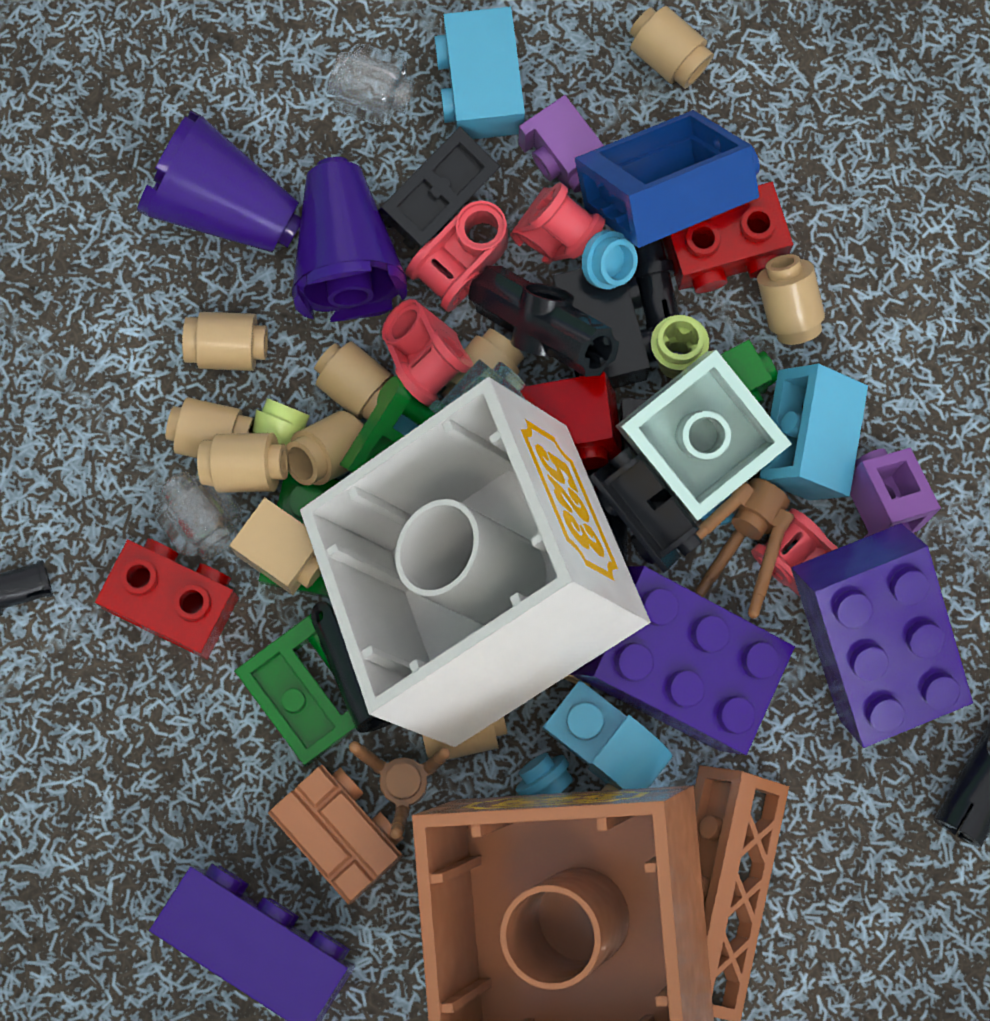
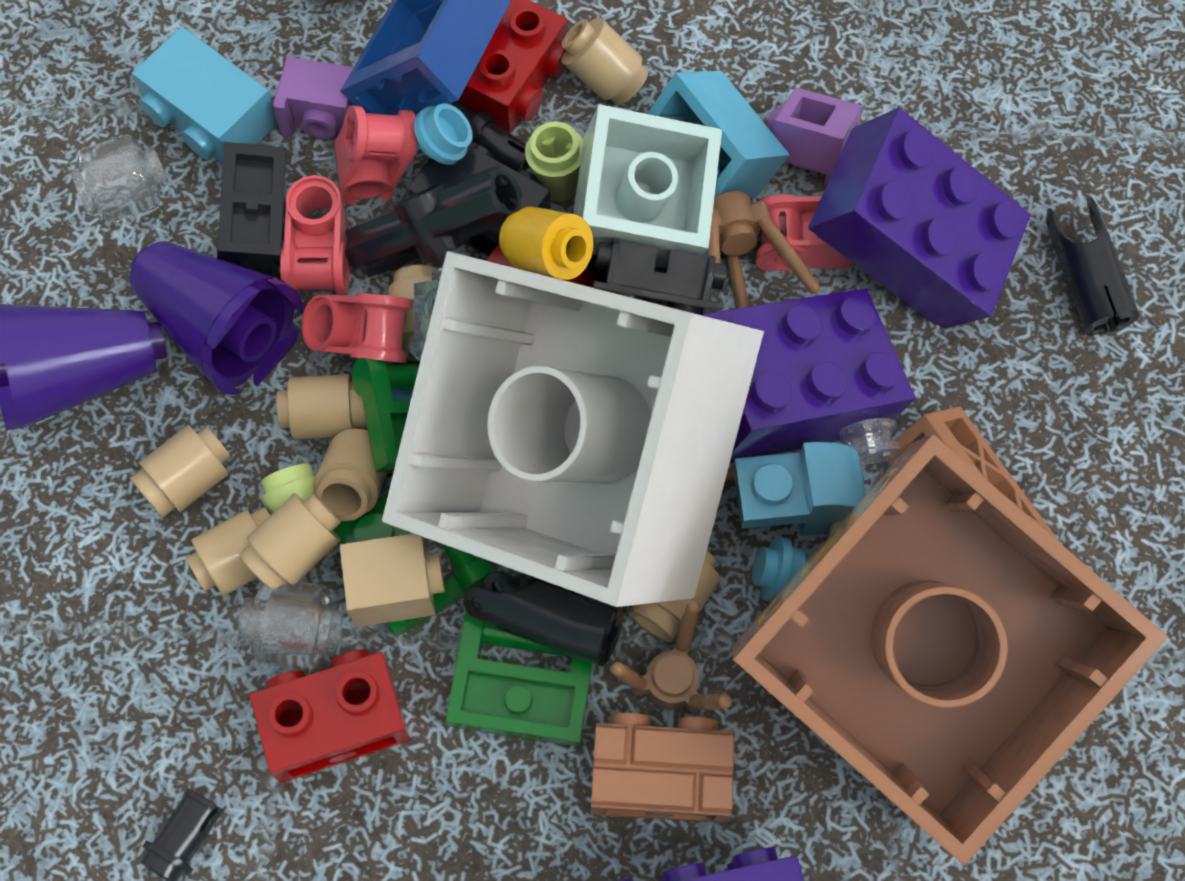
camera: 45 degrees left, 10 degrees down
none -> yellow brick [499,206,593,280]
none -> clear bush [839,418,902,467]

